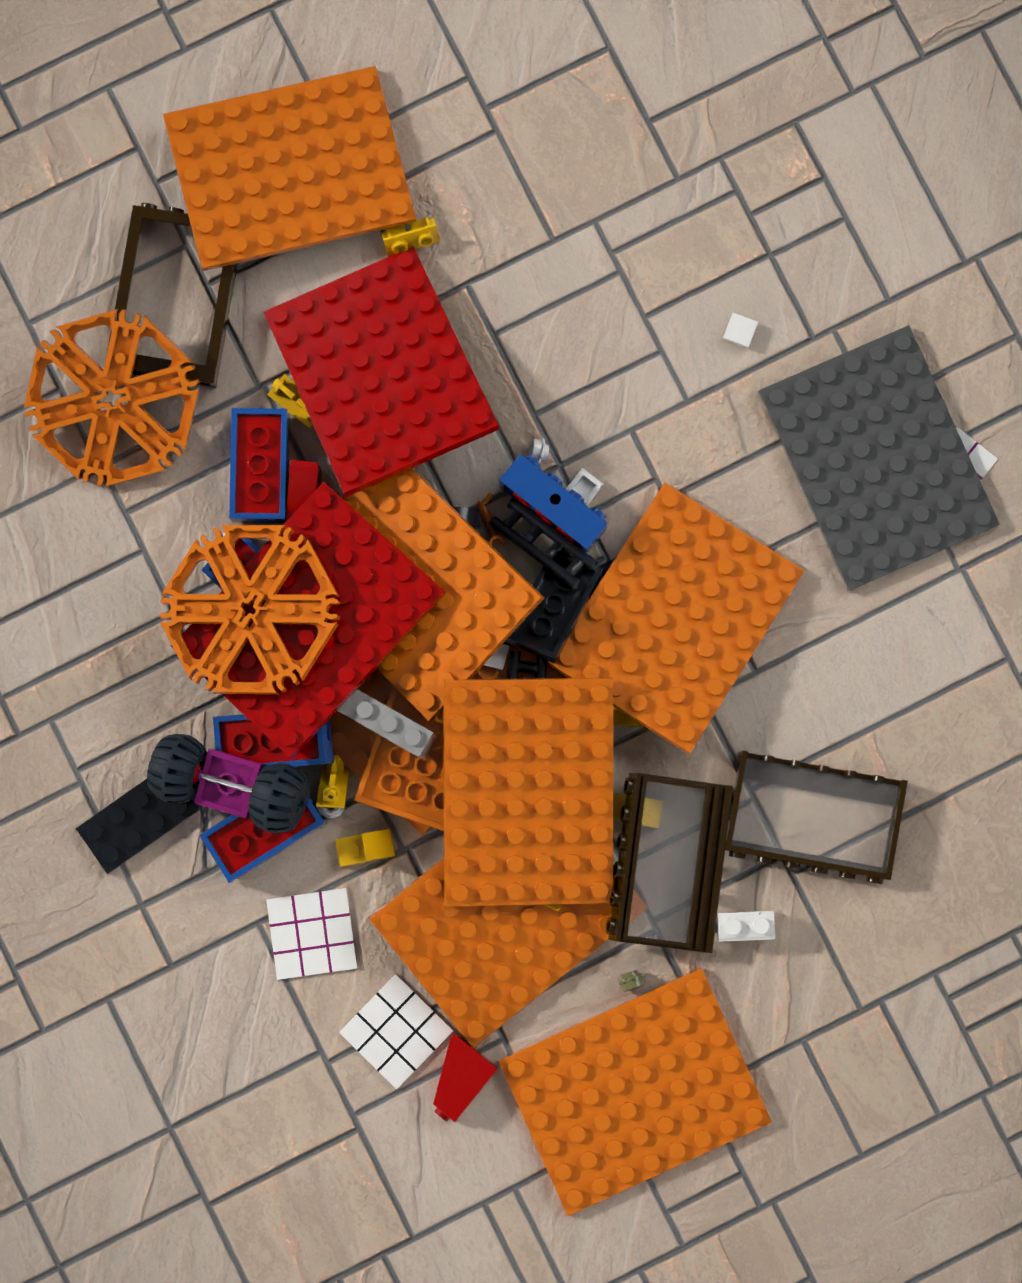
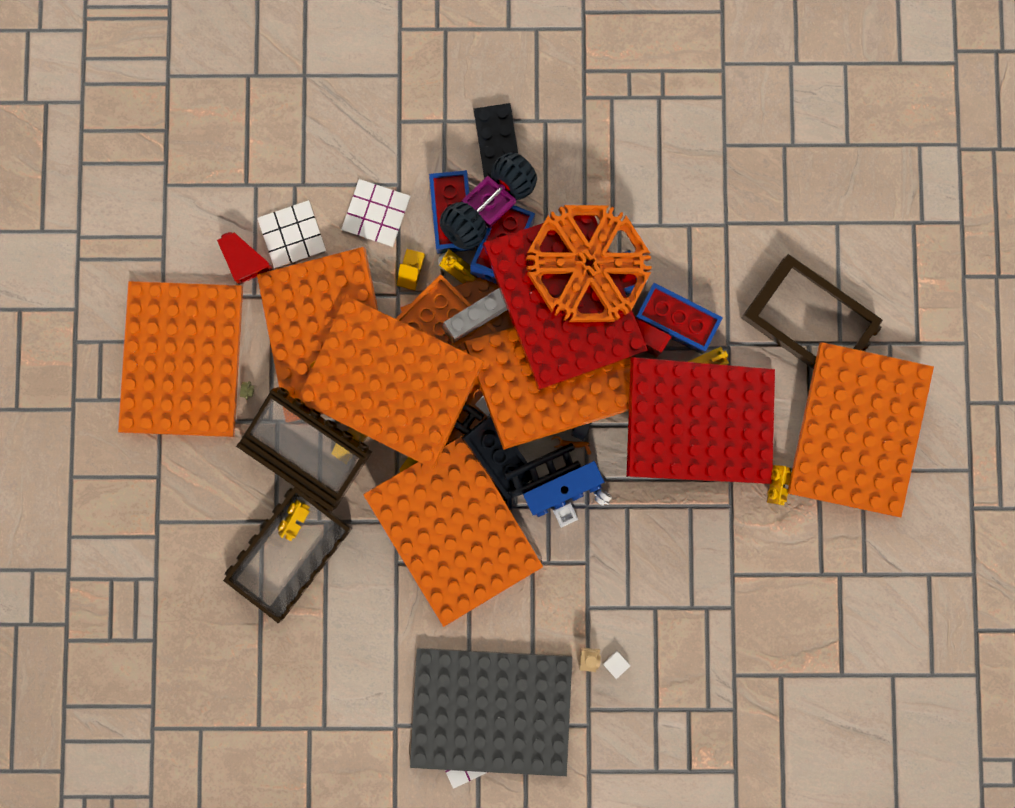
camera: 120 degrees right, 0 degrees up
orange plate [23,309,200,486] -> none
white brick [716,911,775,942] -> none
none -> yellow hinge [278,499,310,541]
none -> tan brick [579,647,601,672]

